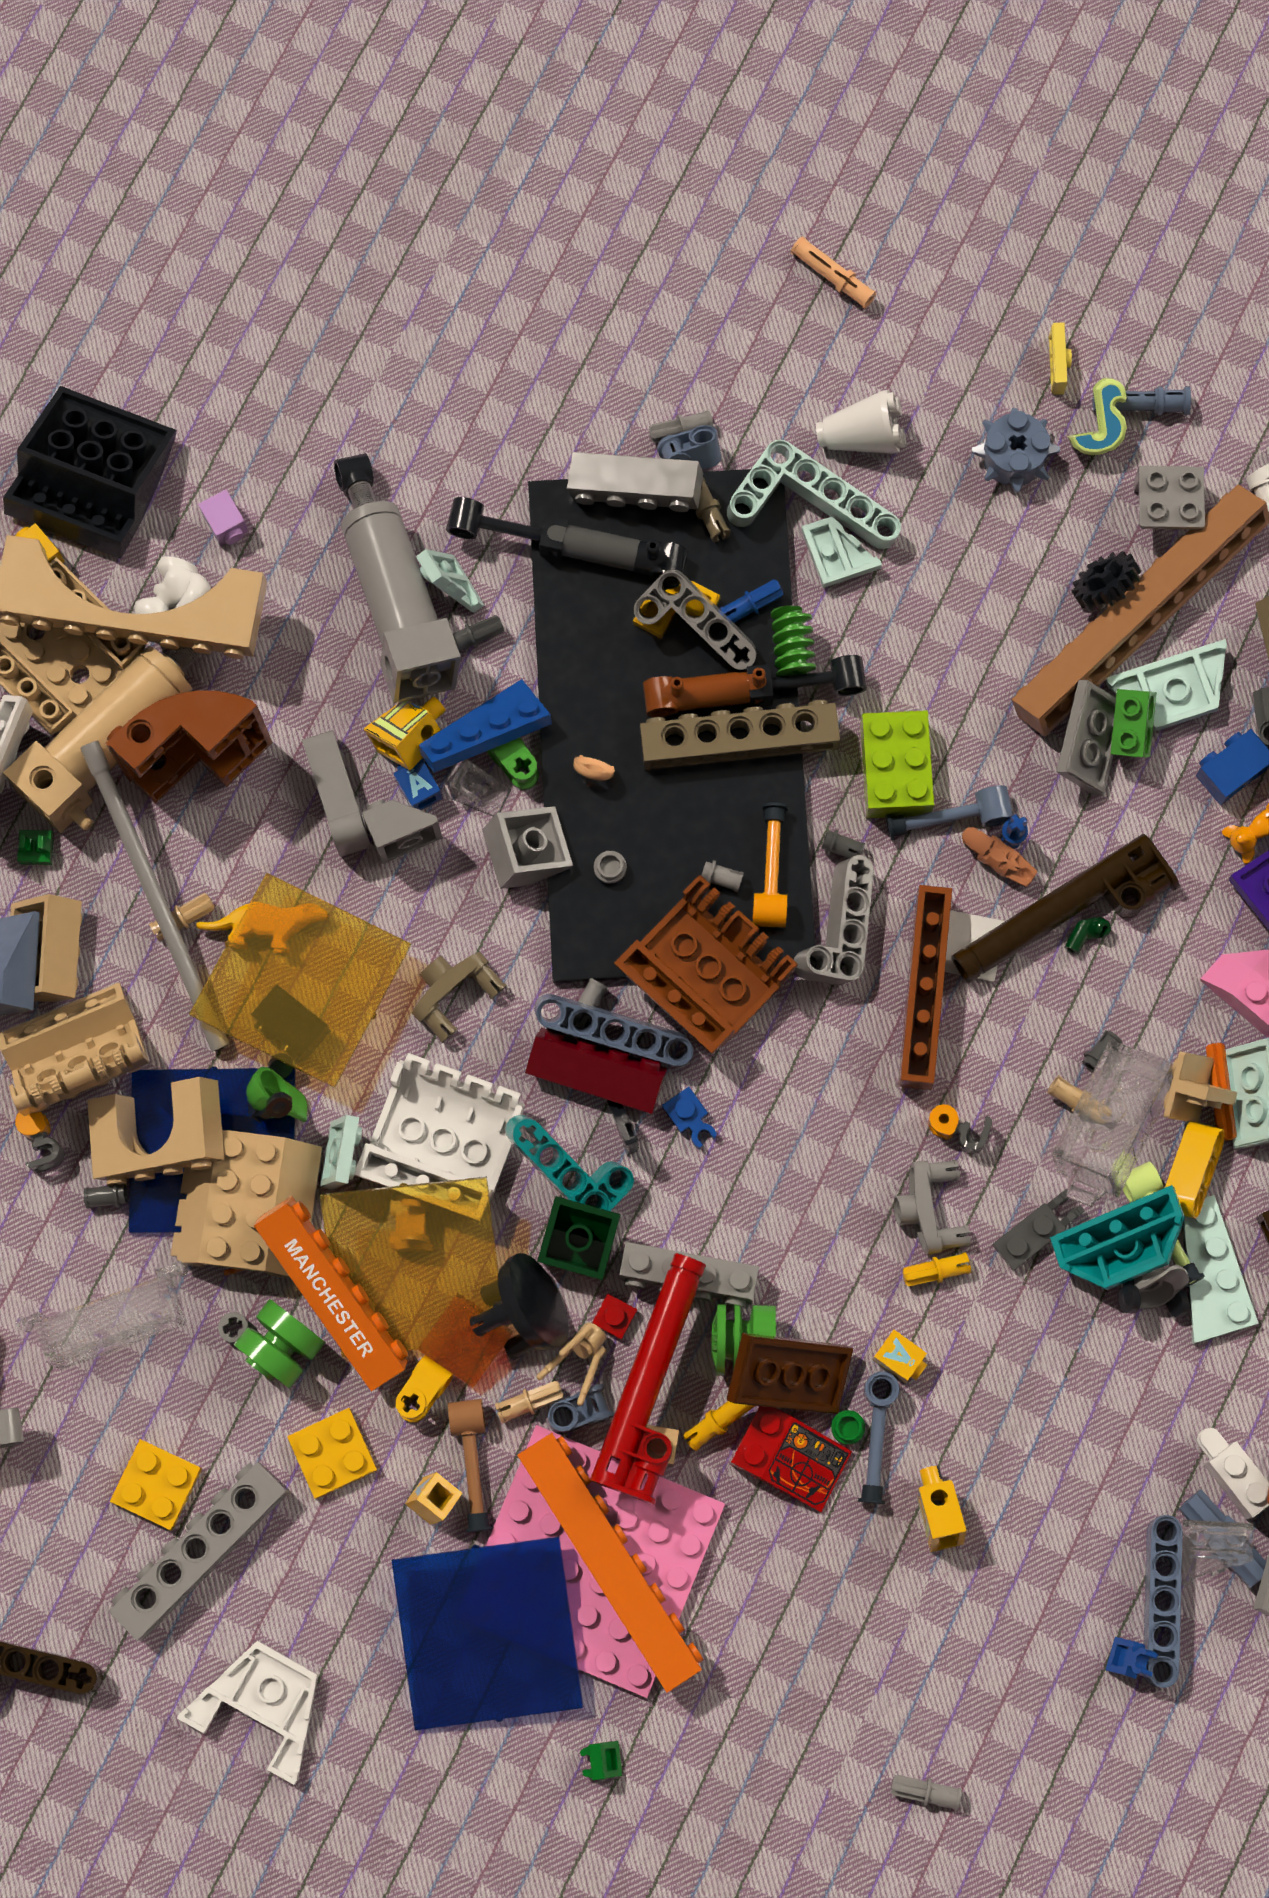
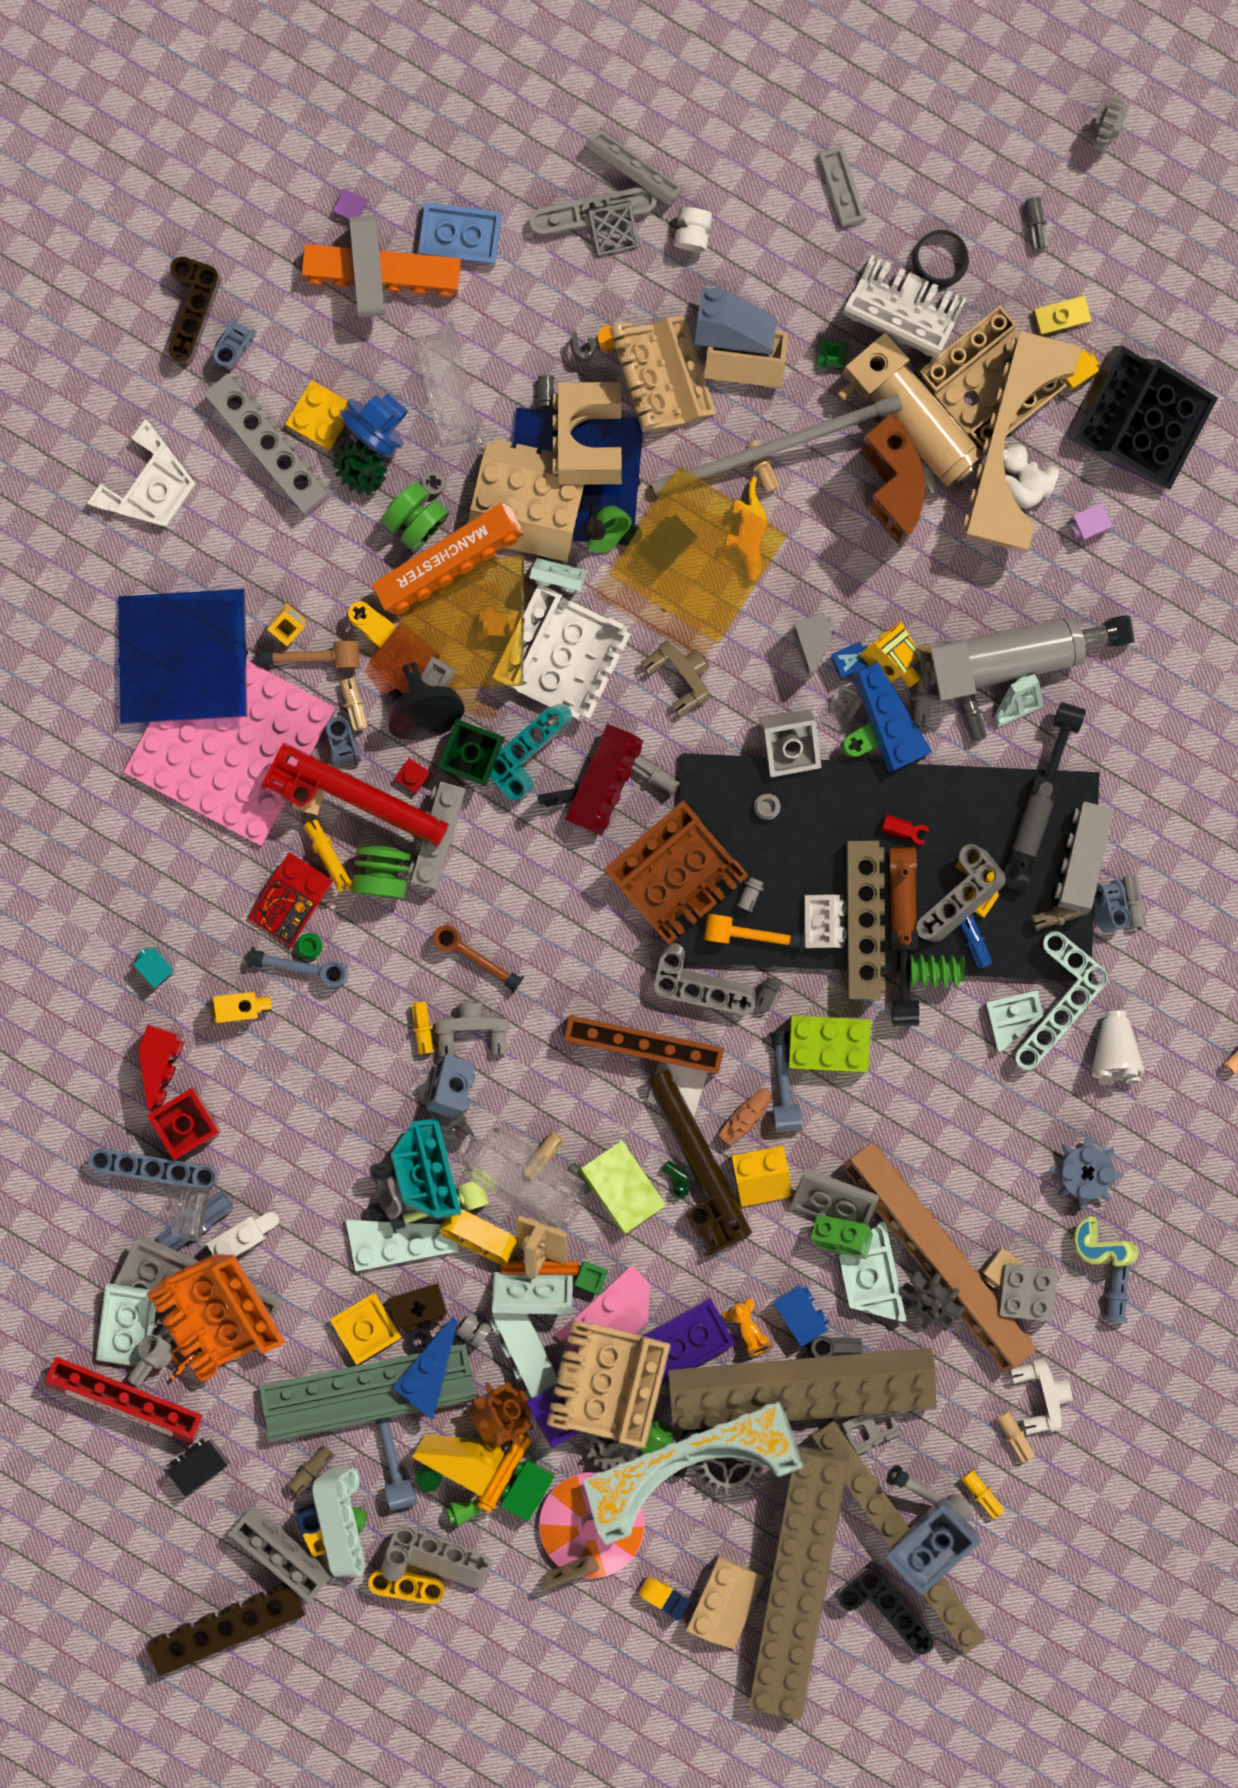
camera: 95 degrees right, 10 degrees up
yellow plate [287,1408,378,1499] -> none
light grey beam [302,730,371,857] -> none
orange brick [517,1433,704,1693] -> none
sand blue beam [534,994,694,1066] -> none
tan plant [536,1323,607,1406] -> none
light nougat piece [573,755,615,781] -> none
green tile [580,1740,623,1780] -> none
blue plate [662,1087,717,1150] -> none
reddish brown tile [727,1333,854,1414] -> none
yellow brick [872,1329,928,1384] -> none
light grey axle [891,1775,962,1811] -> none
leg [928,1104,992,1154] -> none
blue axle [1001,814,1028,849] -> none
light yellow plate [1048,323,1072,395] -> none
black gear [1071,551,1142,611] -> none
blue plate [1106,1637,1158,1679] -> none
none -> teal brick [133,947,176,988]
none -> red slope [138,1025,185,1110]
none -> red brick [147,1087,222,1160]
none -> sand blue piece [213,318,256,371]
none -> dark green gear [333,439,387,495]
none -> blue piece [340,393,408,457]
none -> light grey plate [421,656,457,687]
none -> sand blue brick [426,1054,476,1119]
none -> dark orange piece [433,925,524,994]
none -> green plate [573,1261,608,1295]
none -> lime tile [579,1141,666,1235]
none -> yellow slope [731,1145,793,1207]
none -> white bracket [805,895,847,948]
none -> red bar [881,814,929,845]
none -> dark grey gear [899,1271,964,1331]
none -> light grey pin [912,672,933,727]
none -> tan brick [982,1247,1023,1290]

